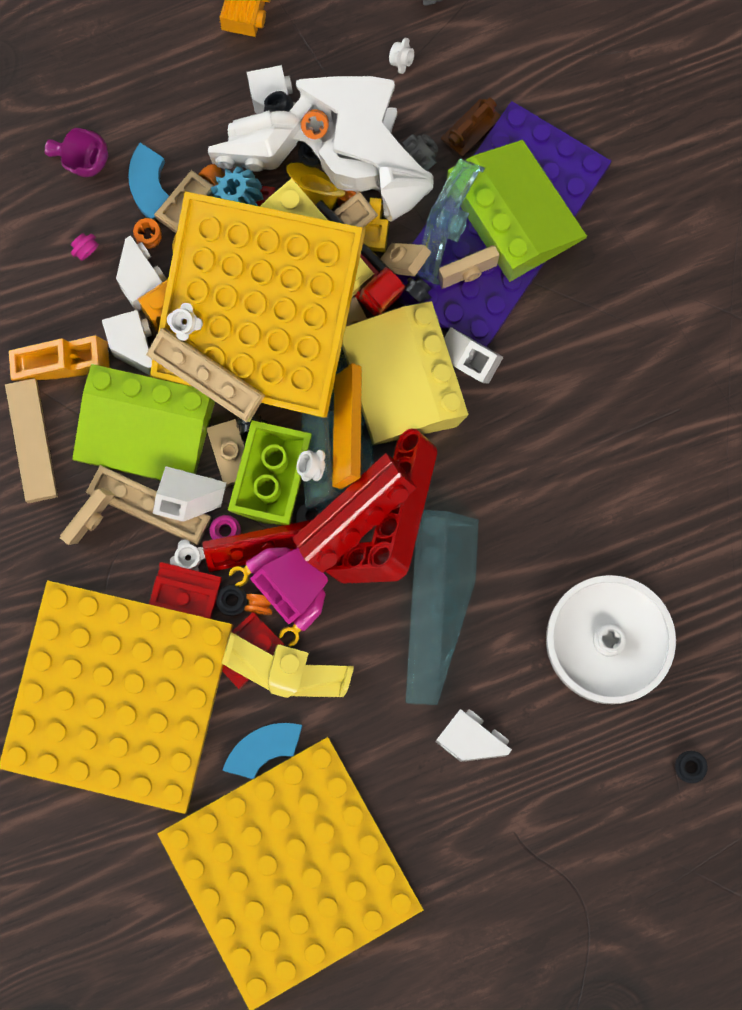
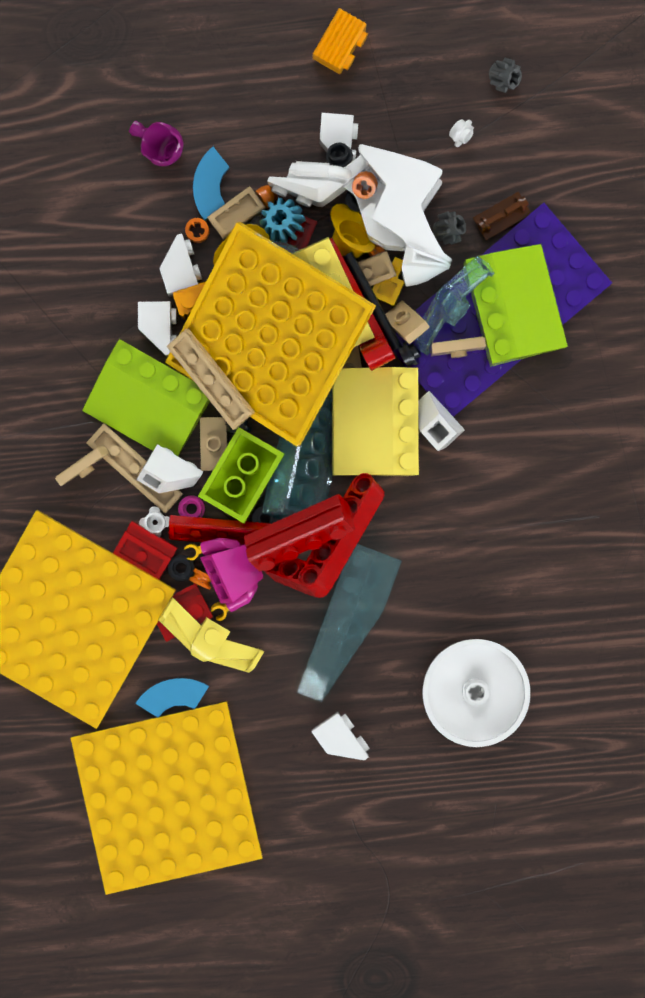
camera: 15 degrees right, 10 degrees up
tan tile [5,378,58,503] -> none
light orange slope [9,335,110,381] -> none
dark pink plate [70,233,99,261] -> none
white plate [167,303,203,341] -> none
white plate [296,450,325,482] -> none
light orange tile [332,363,362,489] -> none
black plate [674,751,708,783] -> none

